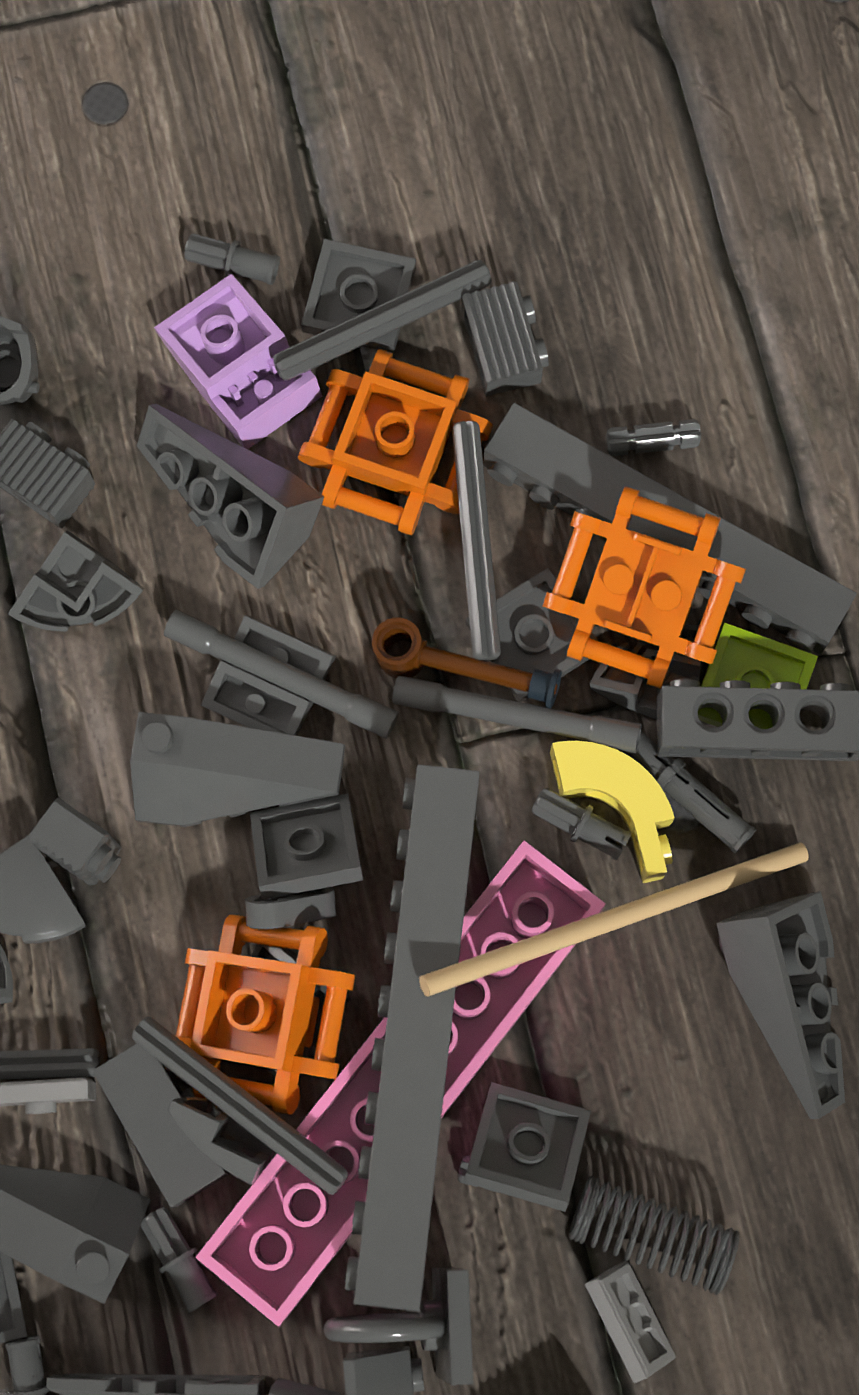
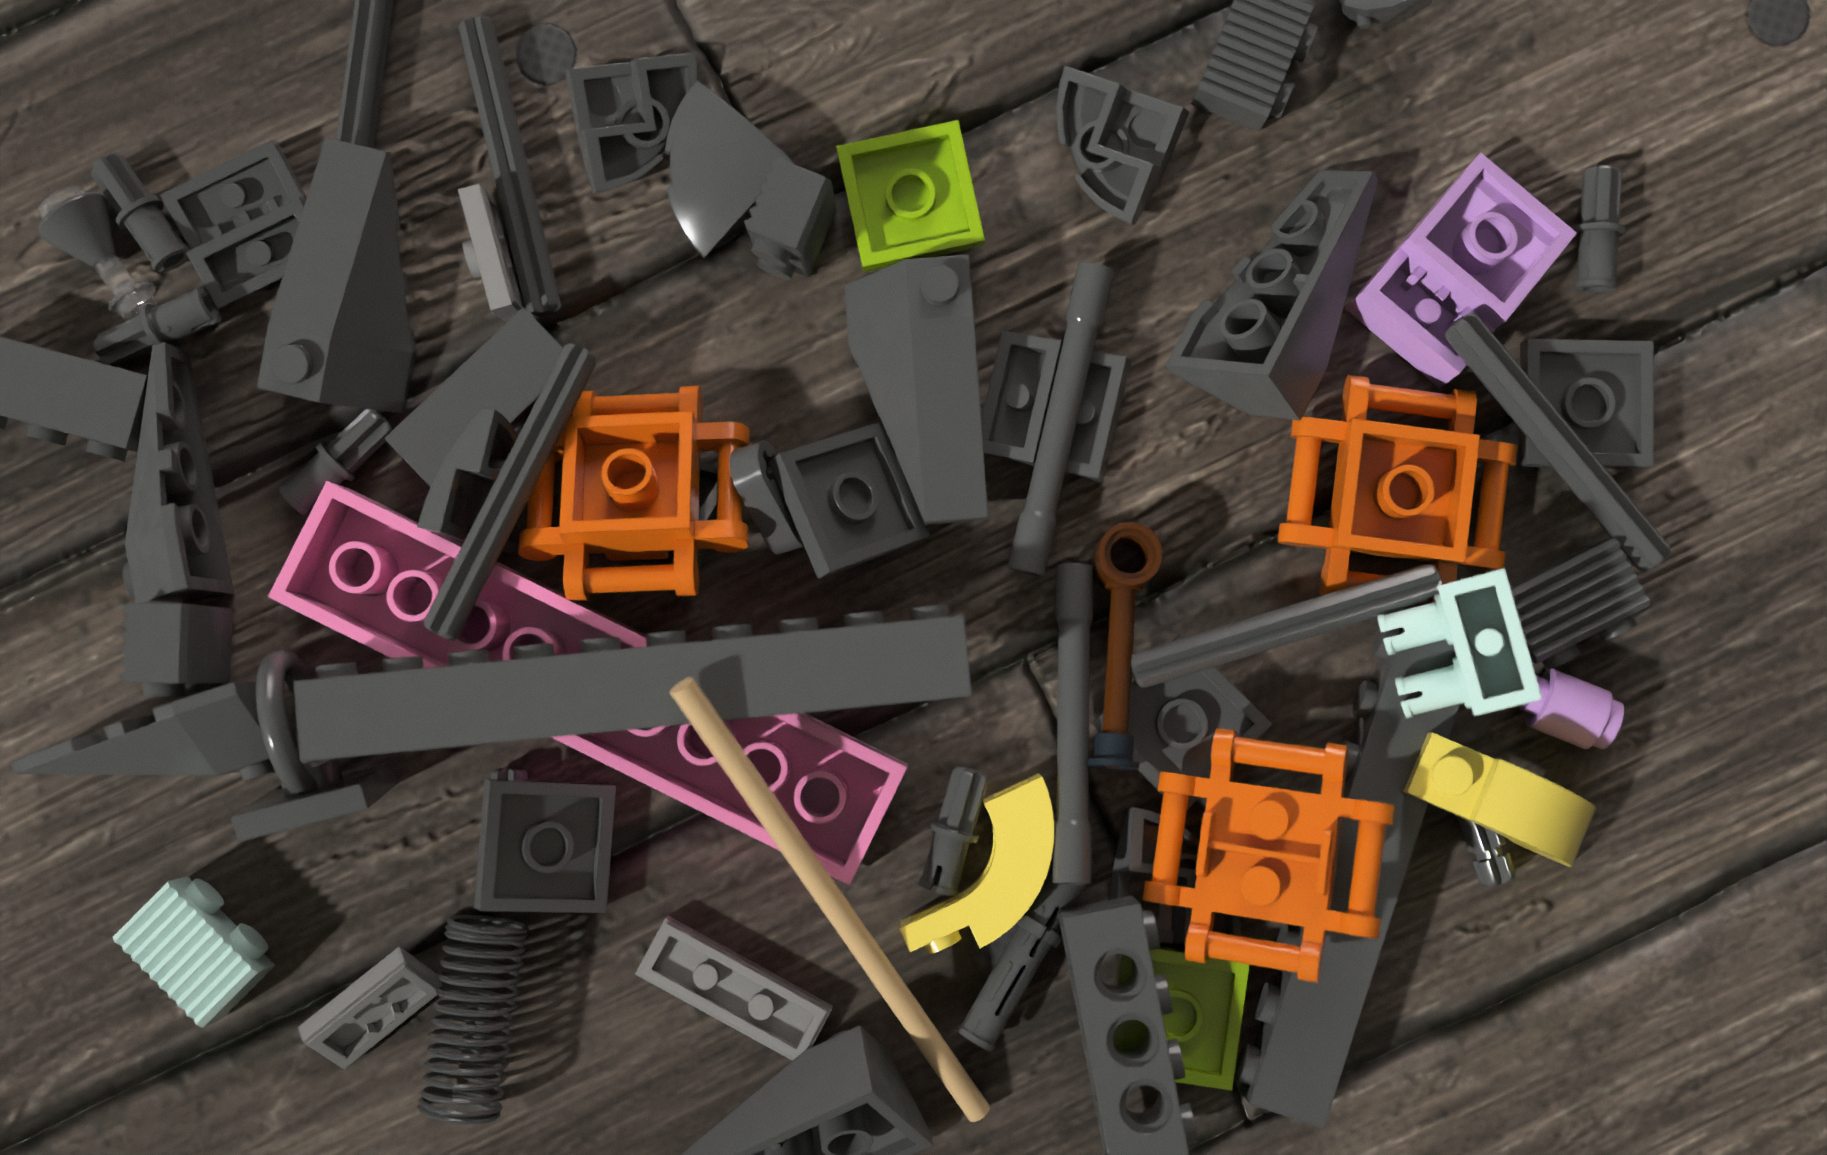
camera: 80 degrees right, 10 degrees up
none -> light grey tile [635,916,833,1061]
none -> lime plate [836,120,985,272]
none -> light aqua brick [1378,569,1542,719]
none -> light yellow arch [1403,732,1596,867]
none -> lavender brick [1519,668,1624,750]

